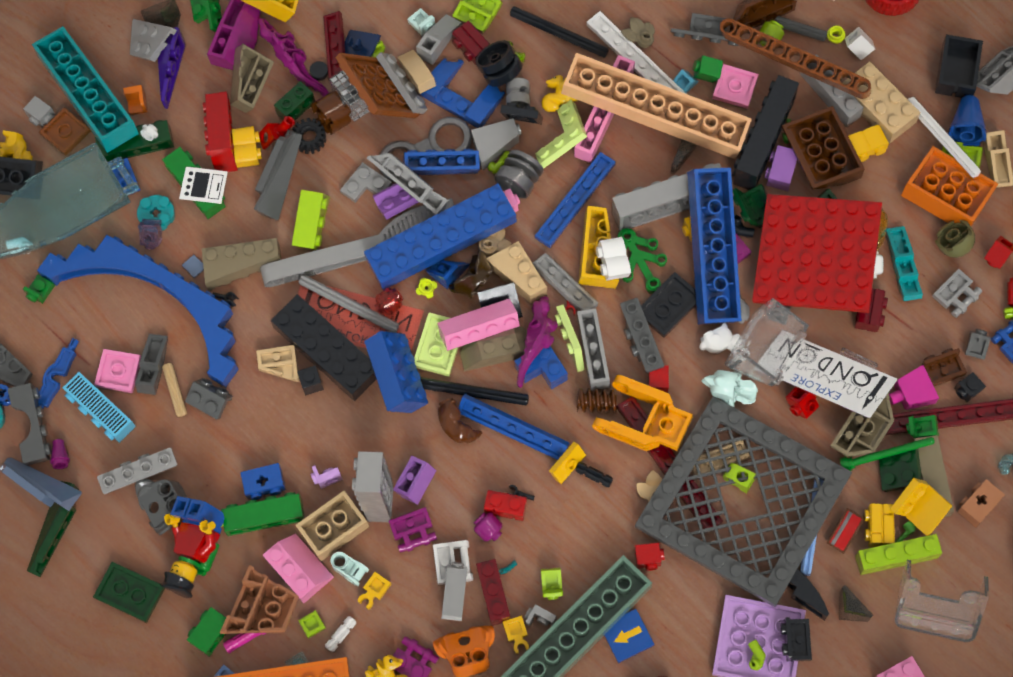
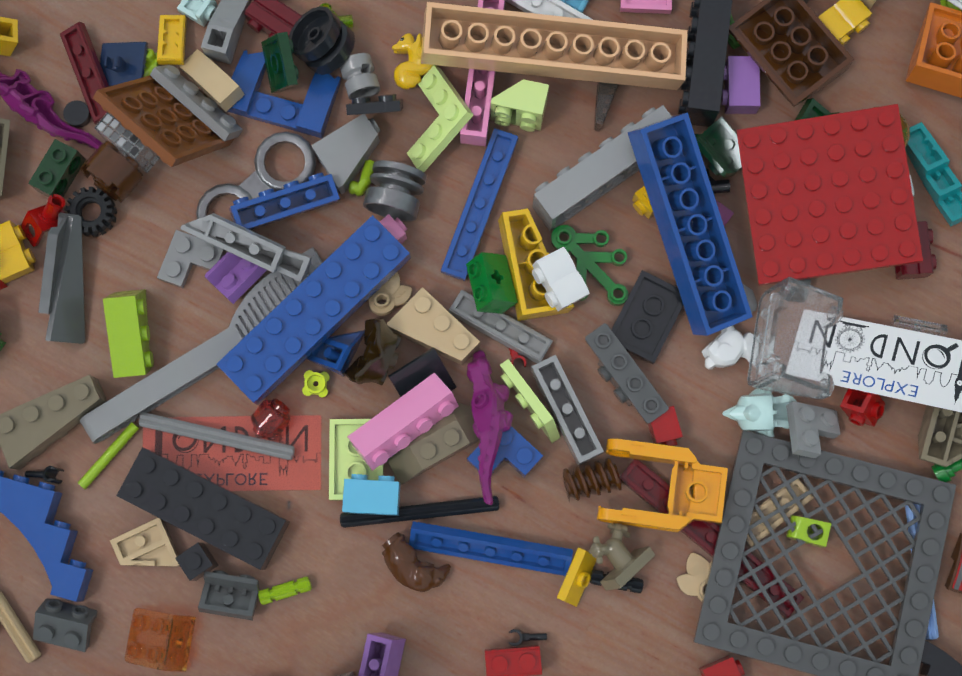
camera: 20 degrees left, 10 degrees up
blue brick [364,331,428,413] -> none
none -> lime bar [78,422,140,489]
none -> clear orange bracket [125,608,196,672]
none -> yellow plate [157,15,187,65]
none -> dark grey bracket [198,570,260,621]
none -> lime axle [258,577,312,605]
none -> dark green plate [261,32,299,93]
none -> medium azure brick [342,474,401,516]
none -> green brick [466,252,518,314]
none -> yellowish green slope [491,79,549,132]
none -> dark tan piece [589,523,655,591]
none -> light grey plate [786,401,840,458]

